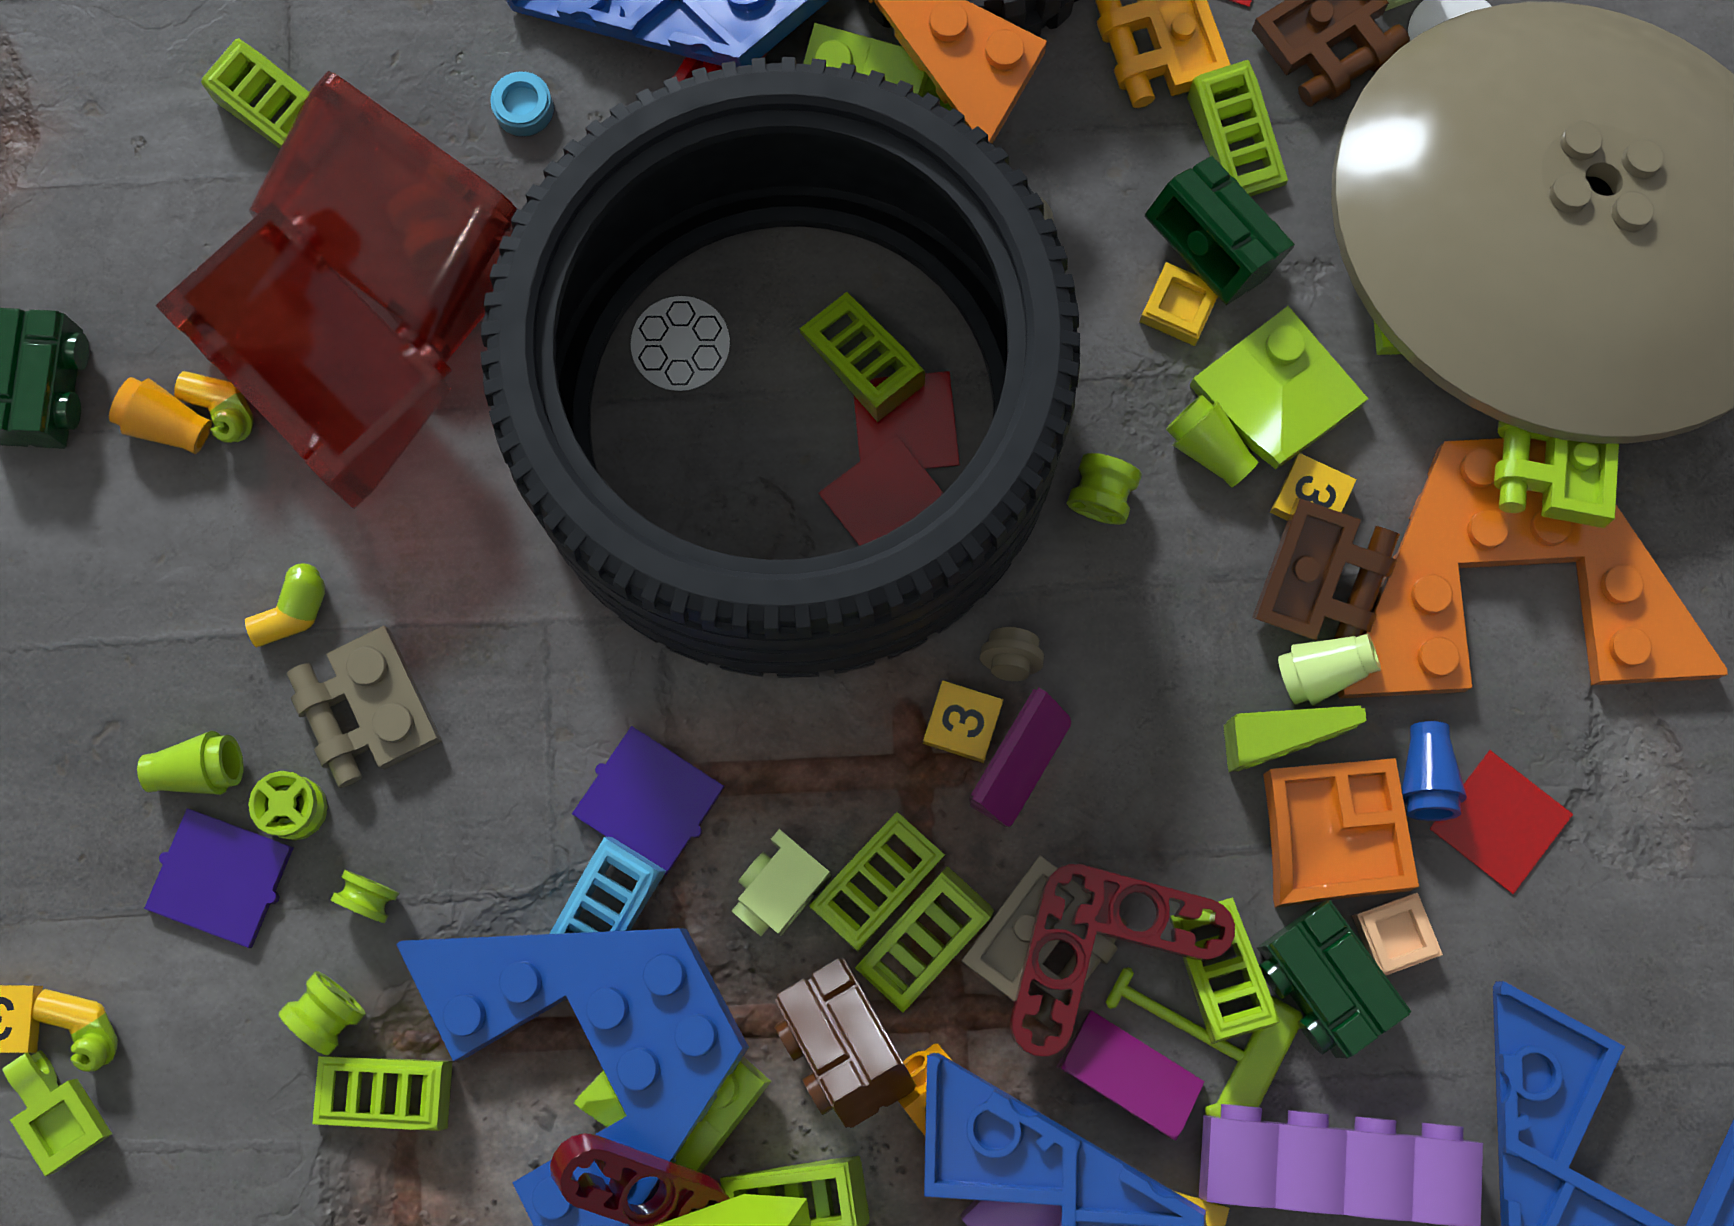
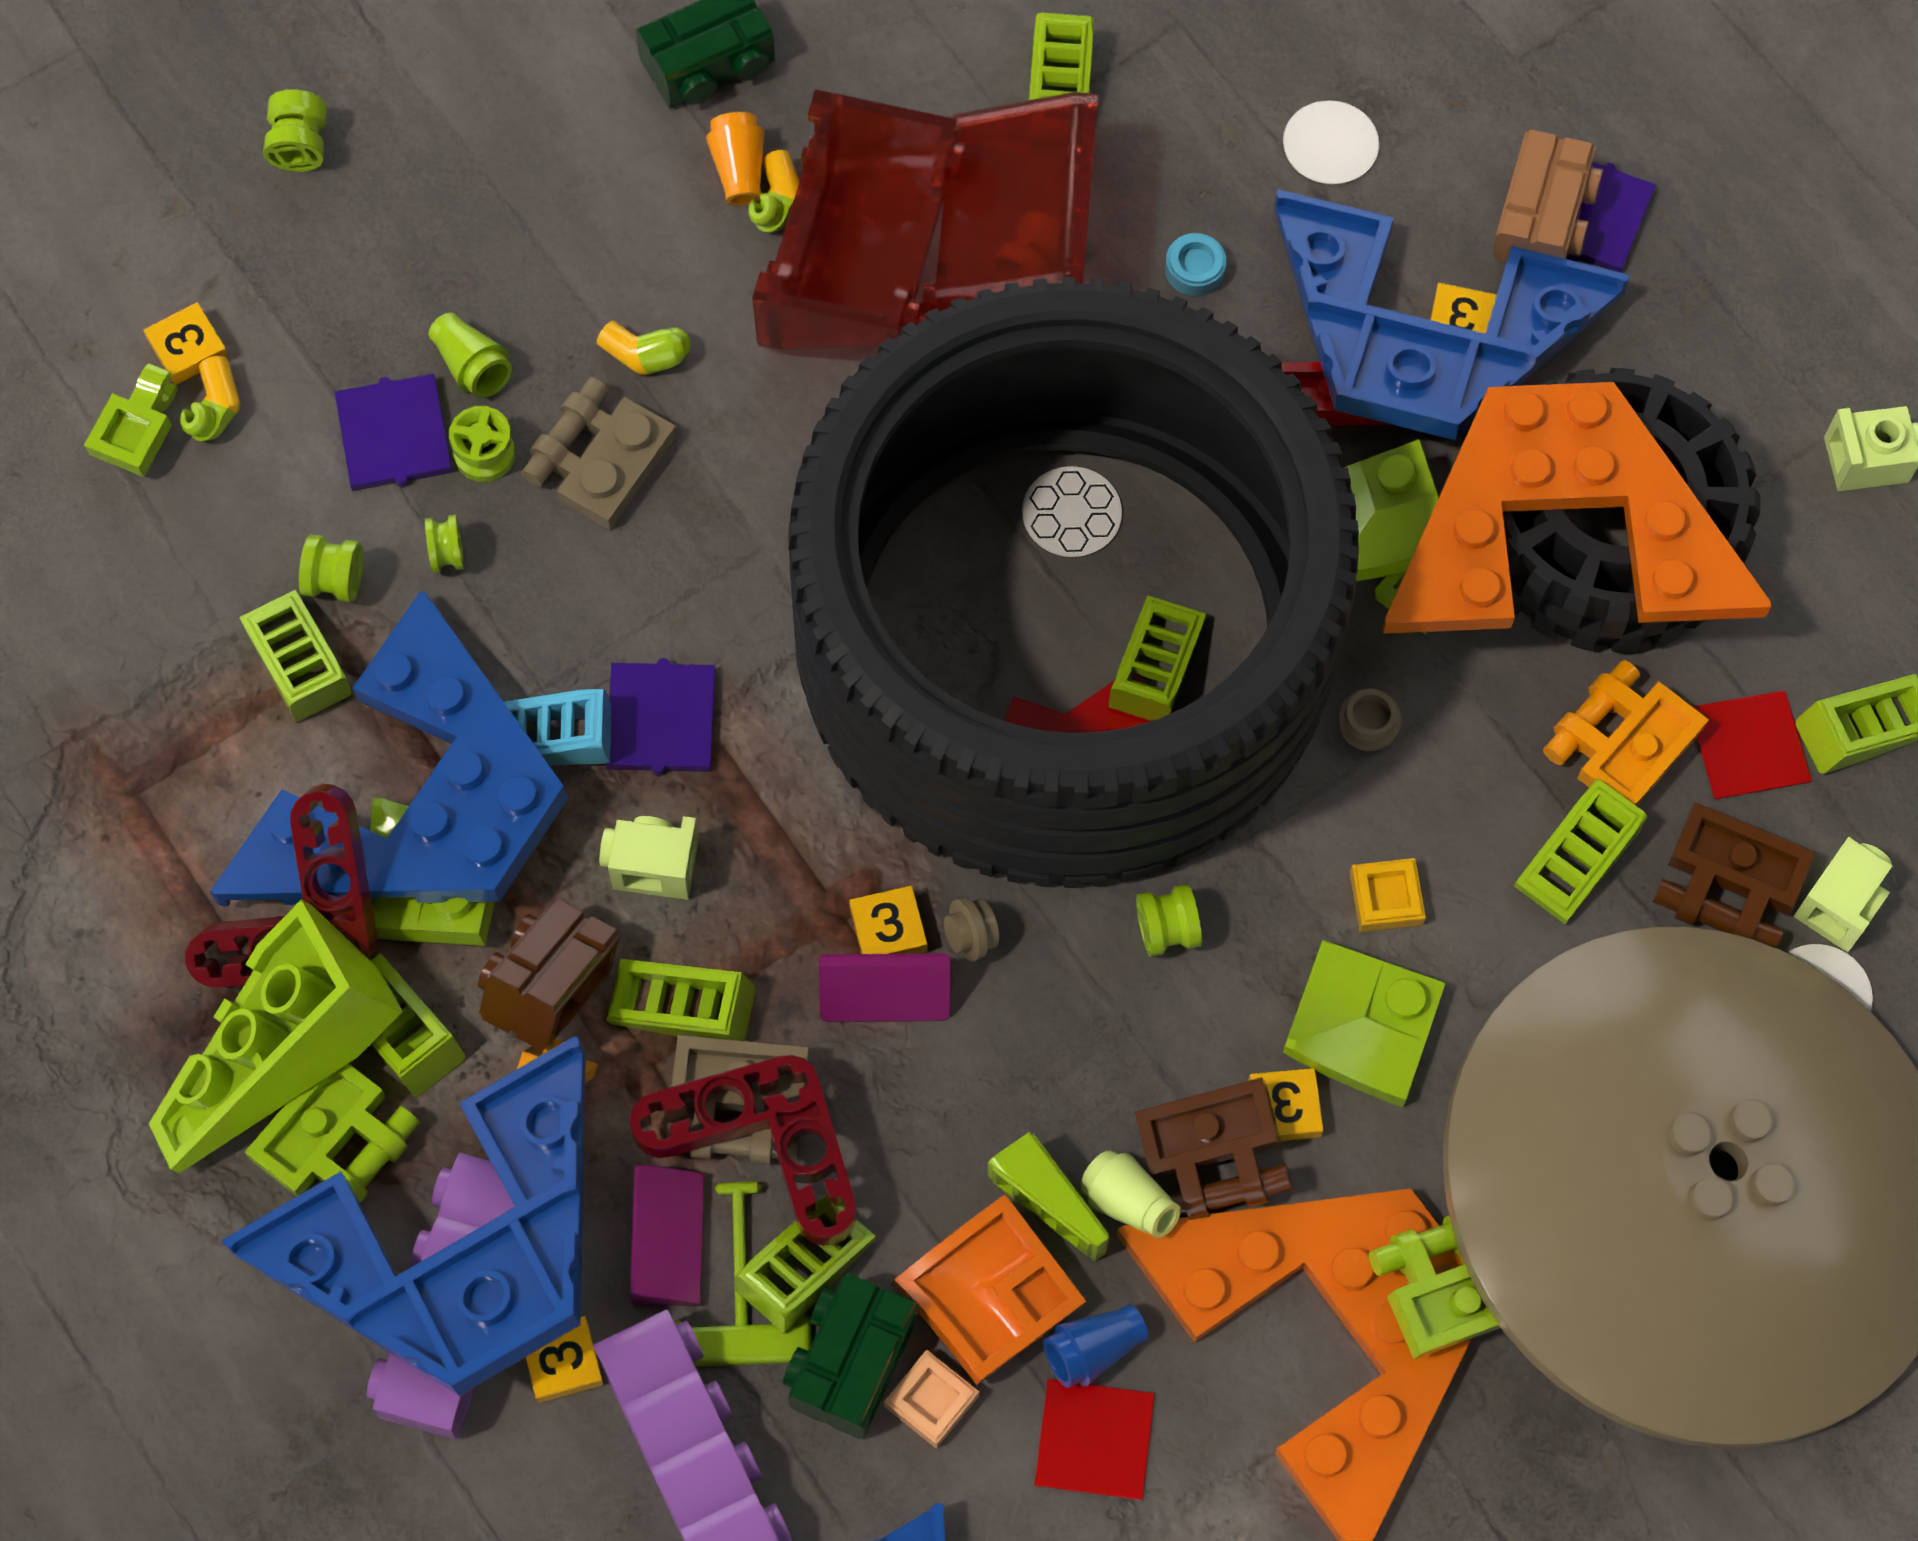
camera: 55 degrees right, 10 degrees down
lime slope [809,812,945,952] -> none
dark green brick [1144,156,1295,306] -> none
lime cone [1166,395,1259,488] -> none

